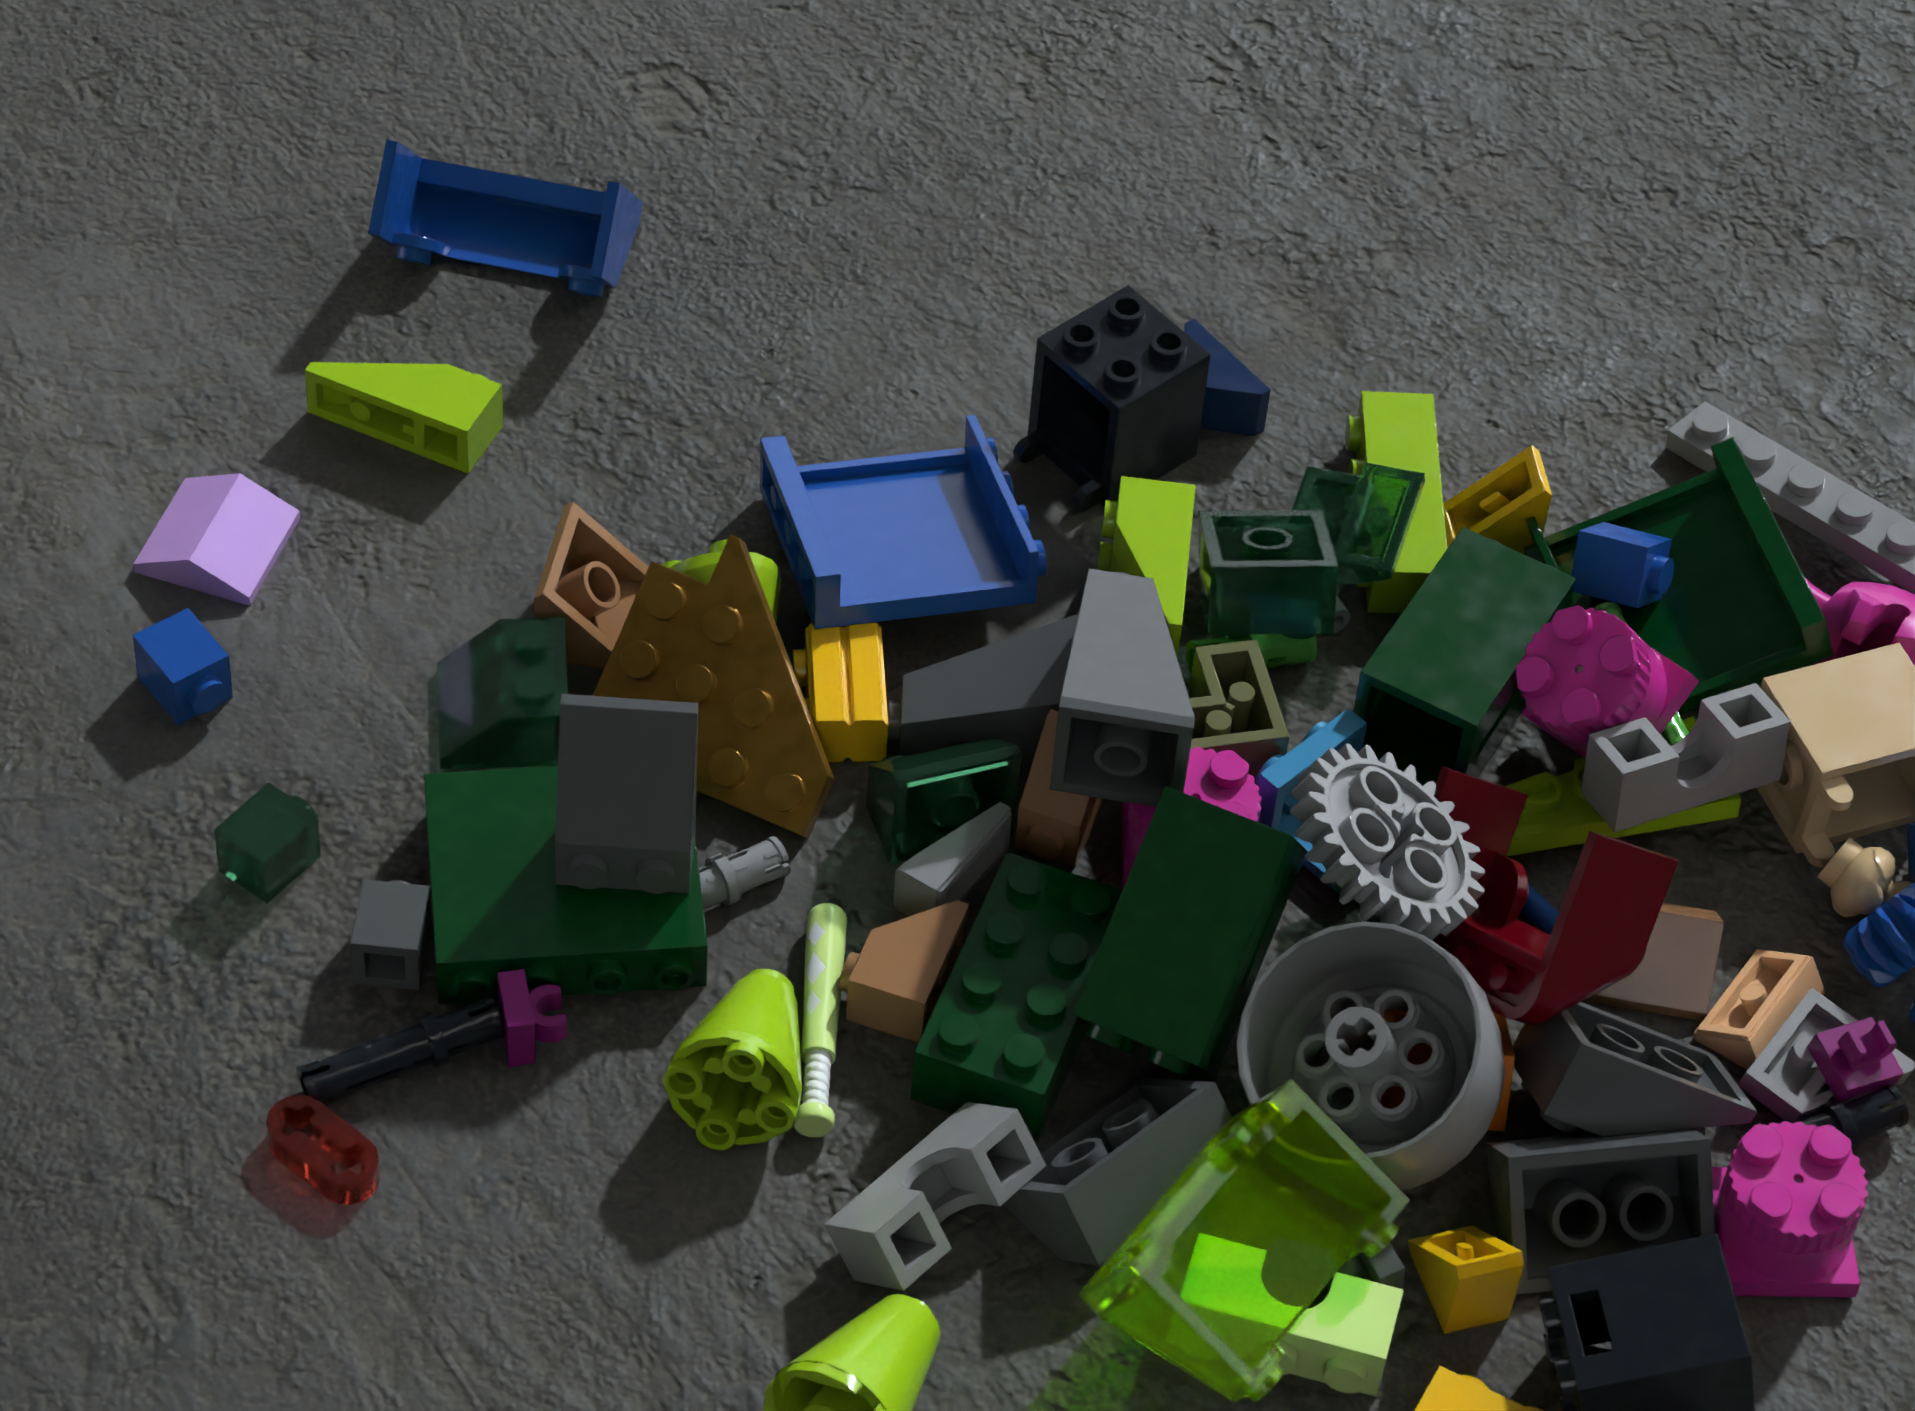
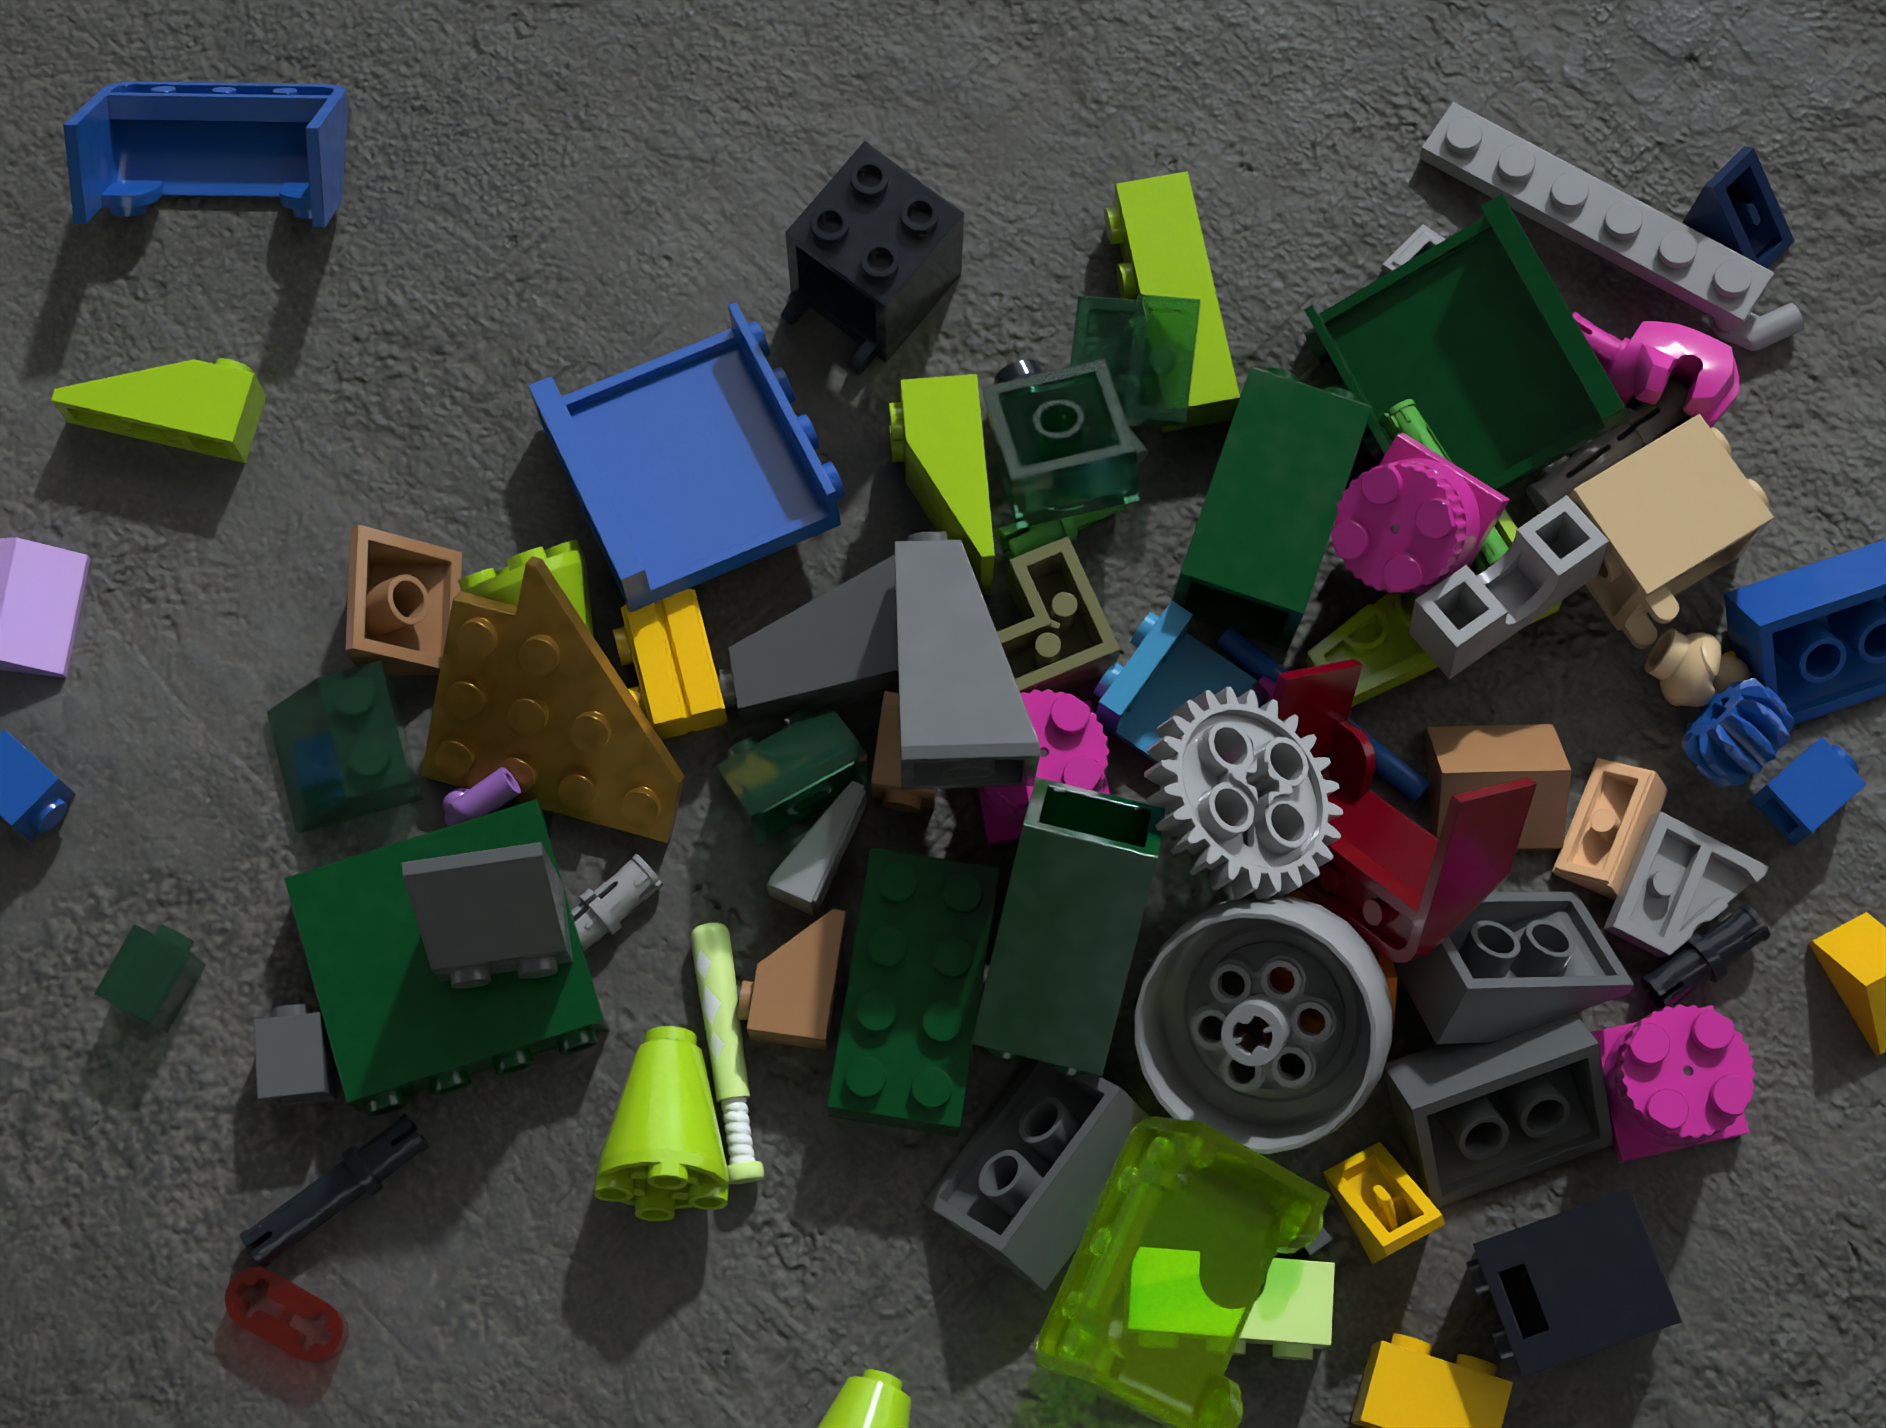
camera: 10 degrees left, 25 degrees up
magenta tile [497,969,567,1067] -> none
light grey arch [824,1102,1046,1291] -> none
dark blue slope [1184,319,1271,436] -> none
yellow slope [1443,445,1552,555] -> none
blue brick [1571,522,1674,608] -> none
magenta tile [1807,1017,1904,1102] -> none

